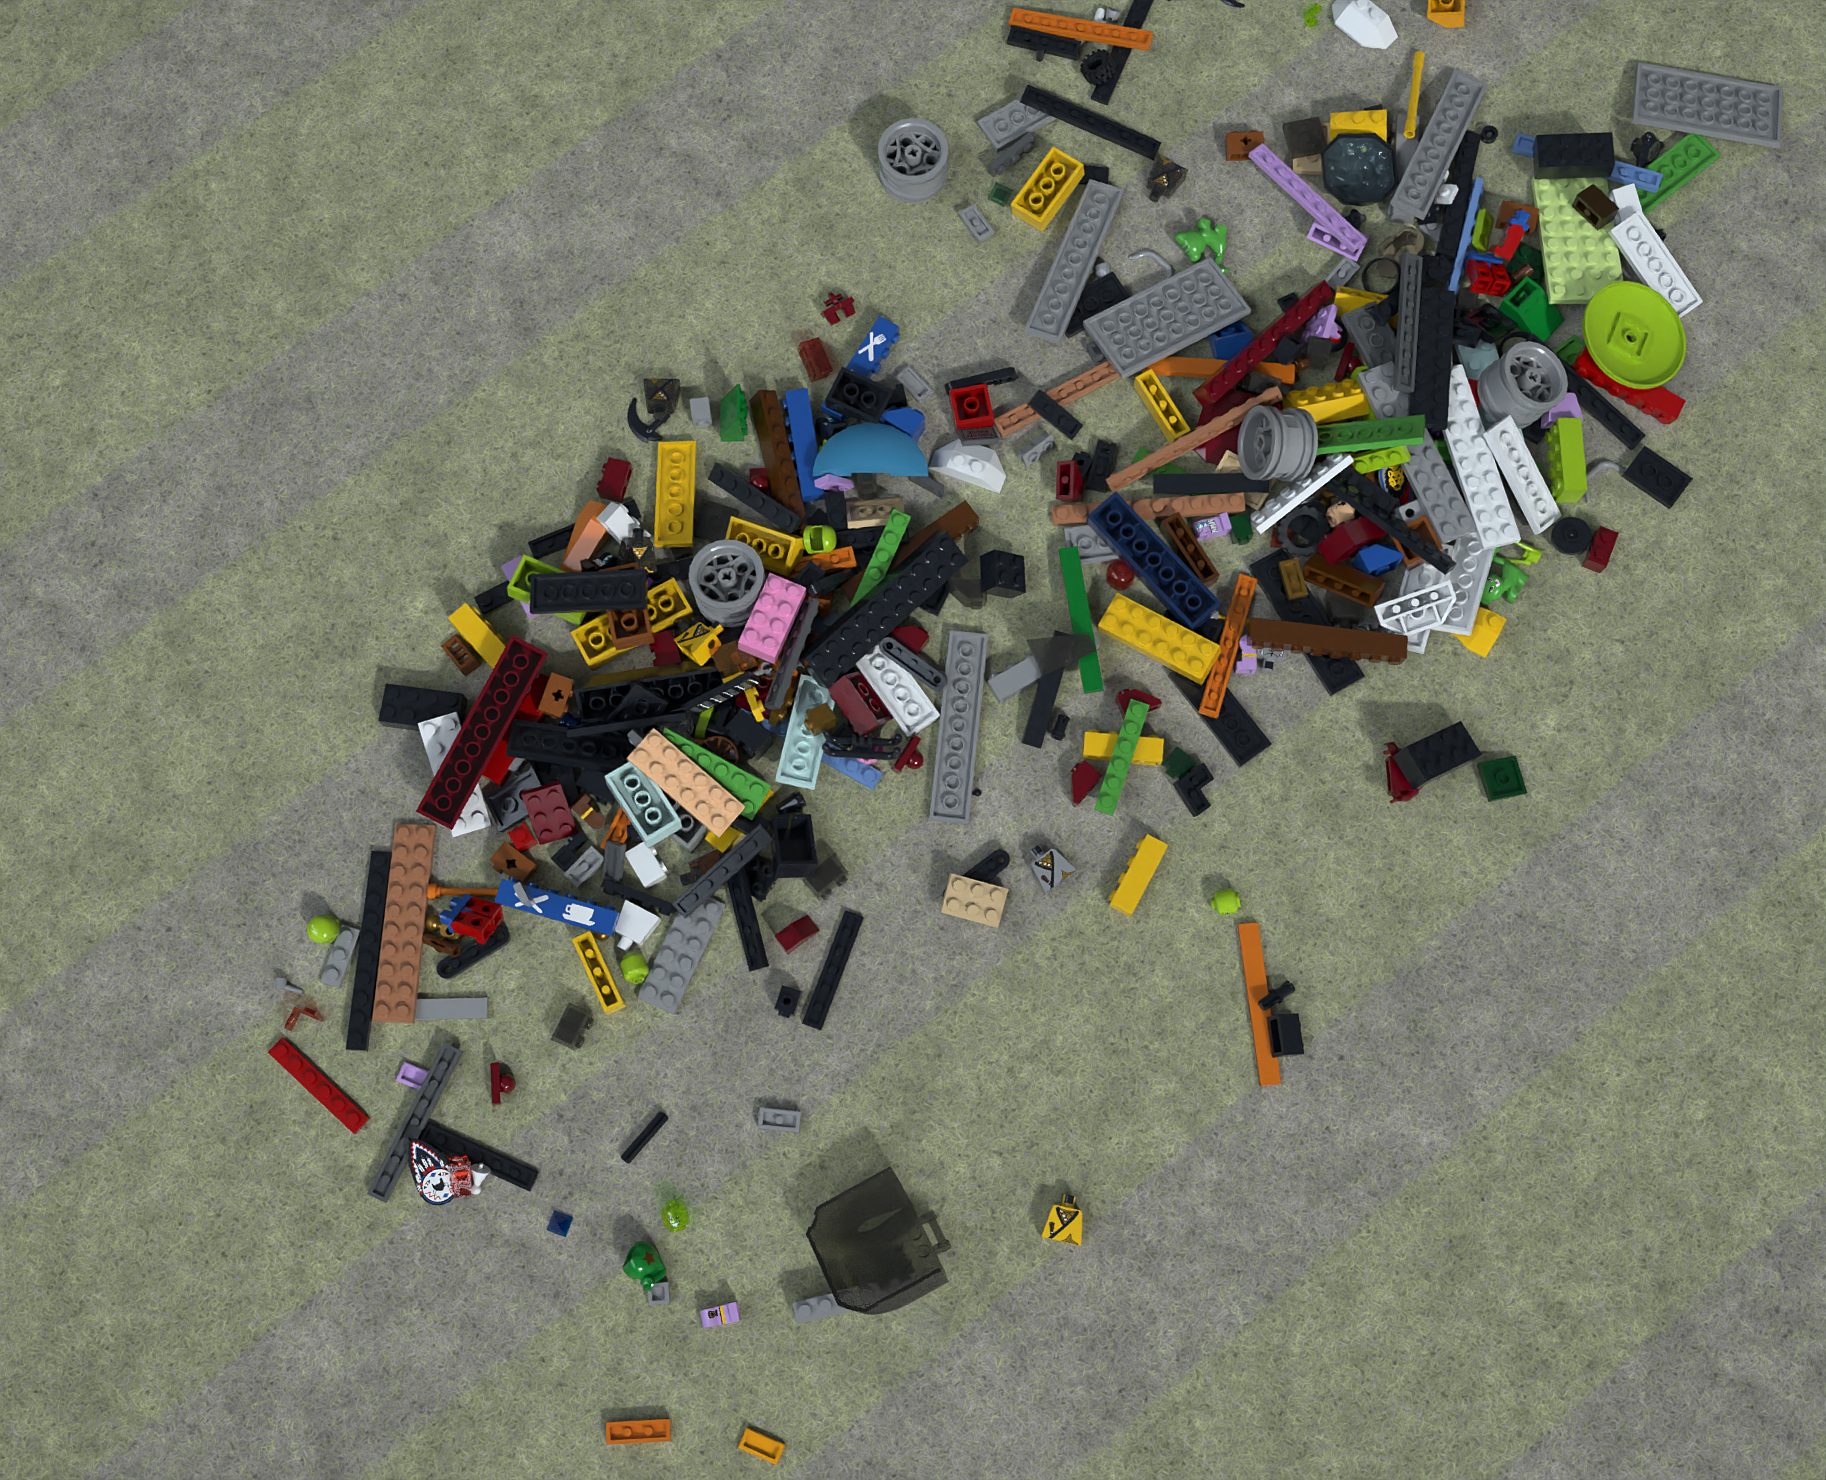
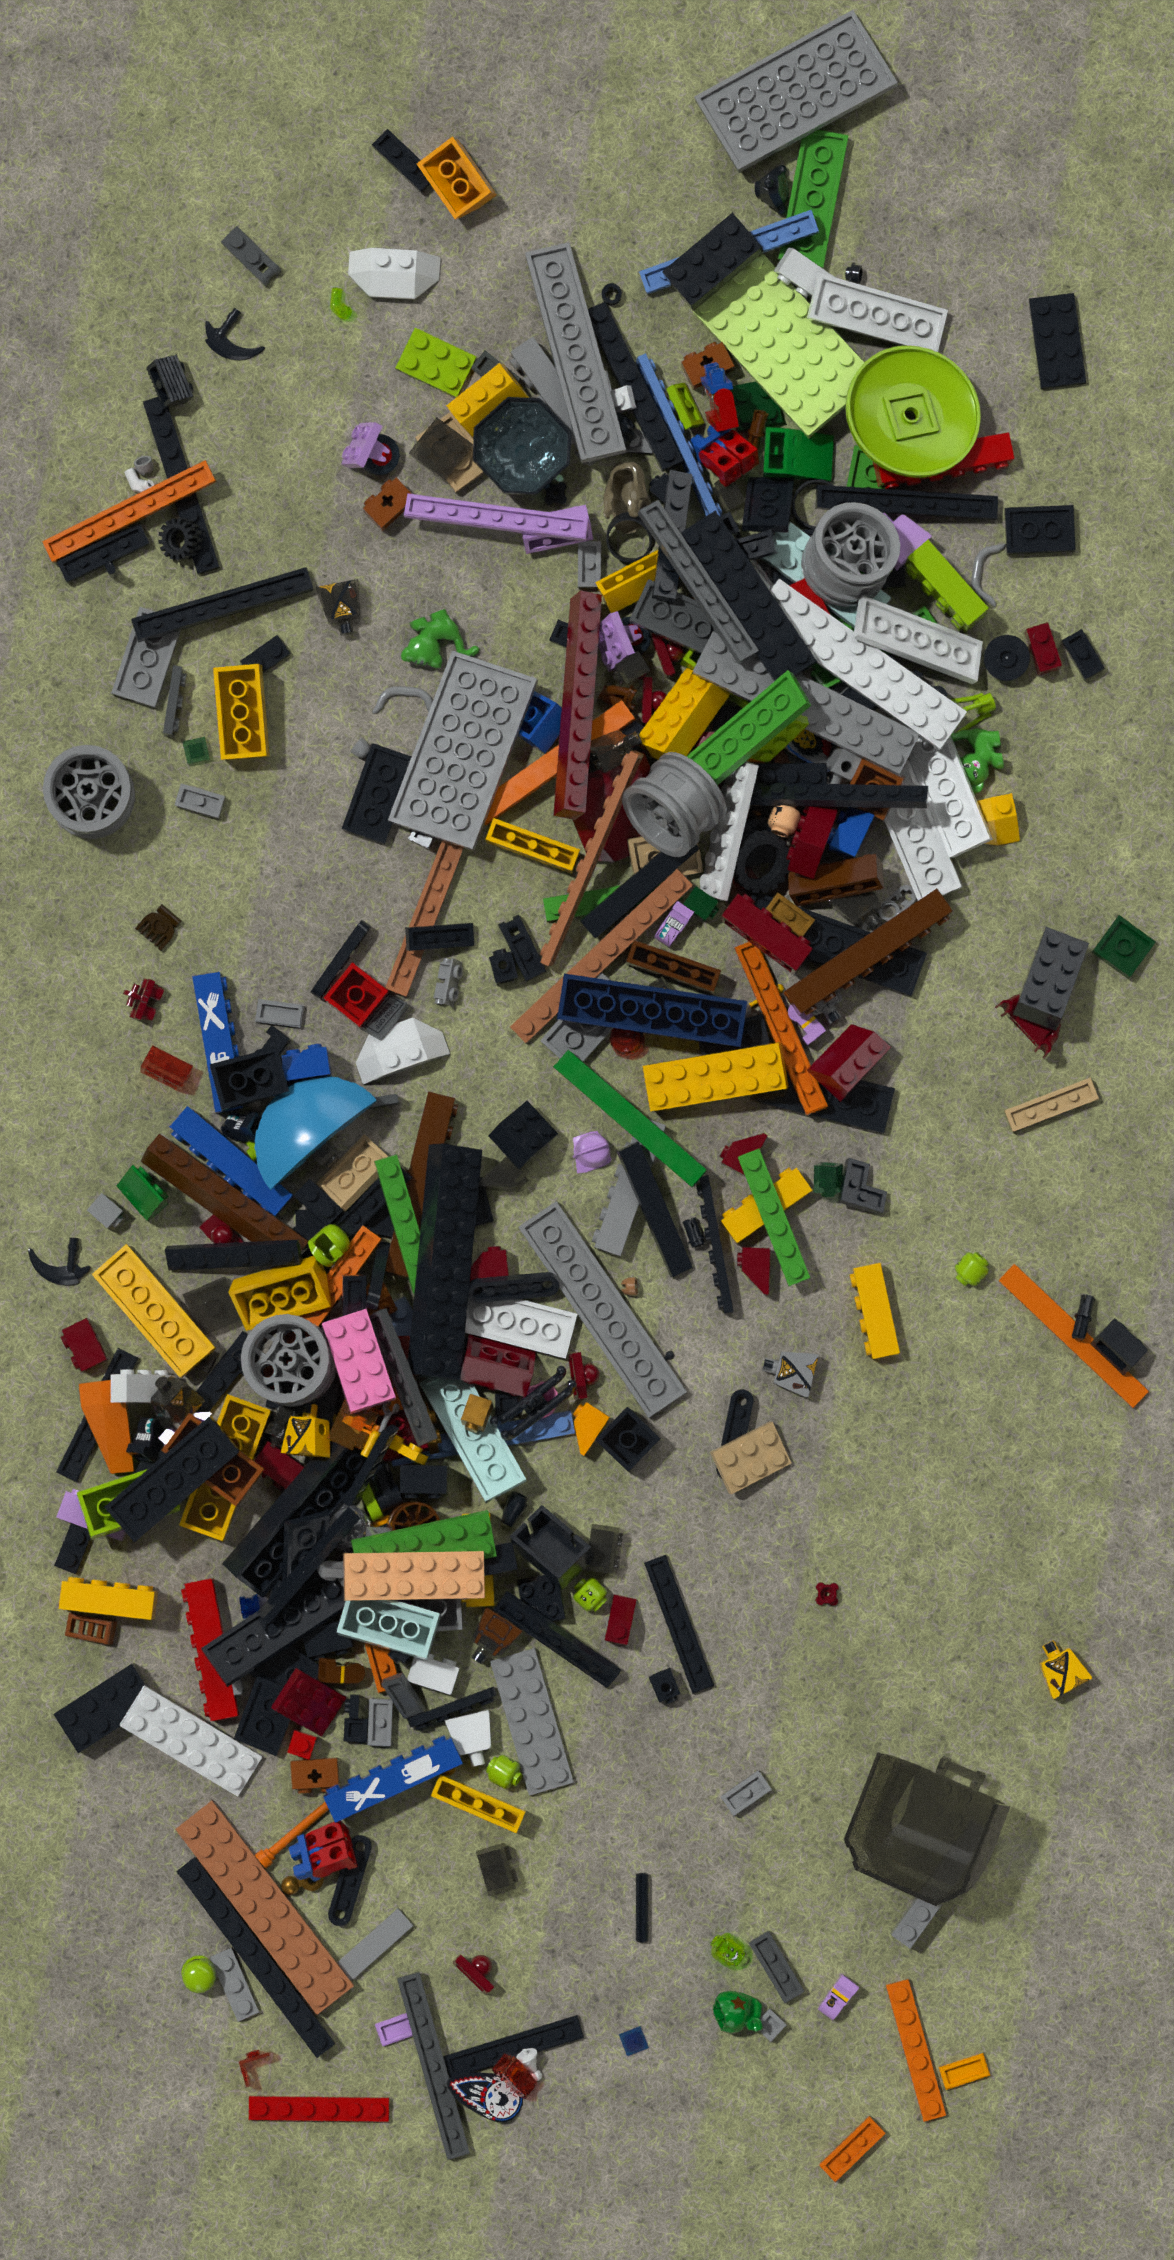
camera: 40 degrees left, 10 degrees up
light grey hand [275,978,303,994] -> none
dark red brick [416,634,548,830] -> none
reddish brown pin [422,932,461,957] -> none
light grey tile [513,882,536,907] -> none
dark orange brick [536,672,574,719] -> none
clear smoke torso [644,378,681,420] -> none
black tile [672,823,775,919] -> none
lavender tile [814,474,854,492] -> none
light grey plate [1025,179,1124,344] -> none
clear smoke wing [1026,633,1096,676] -> none
dark red slope [1056,460,1084,503] -> none
black brick [1272,333,1306,366] -> none
white wedge [1374,580,1457,636] -> none
yellow piece [1404,51,1425,138] -> none
dark brown brick [1572,184,1619,231] -> none
none -> dark brown piece [135,904,182,951]
none -> lavender plate [341,422,400,475]
none -> lime plate [395,328,477,398]
none -> lavender piece [573,1131,612,1173]
none -> light orange slope [573,1402,610,1456]
none -> lime head [573,1578,607,1612]
none -> black brick [595,1406,661,1472]
none -> medium nougat hinge [621,1277,638,1296]
none -> dark red tile [642,677,667,726]
none -> black plate [696,1175,734,1314]
none -> dark red brick [721,894,812,975]
none -> dark grey plate [748,1931,805,2003]
none -> dark red slope [807,1024,891,1102]
none -> dark red plate [815,1582,839,1606]
none -> orange plate [886,1979,946,2122]
none -> tan plate [1004,1077,1099,1132]
none -> black plate [1028,293,1086,389]
none -> black plate [1061,629,1105,681]

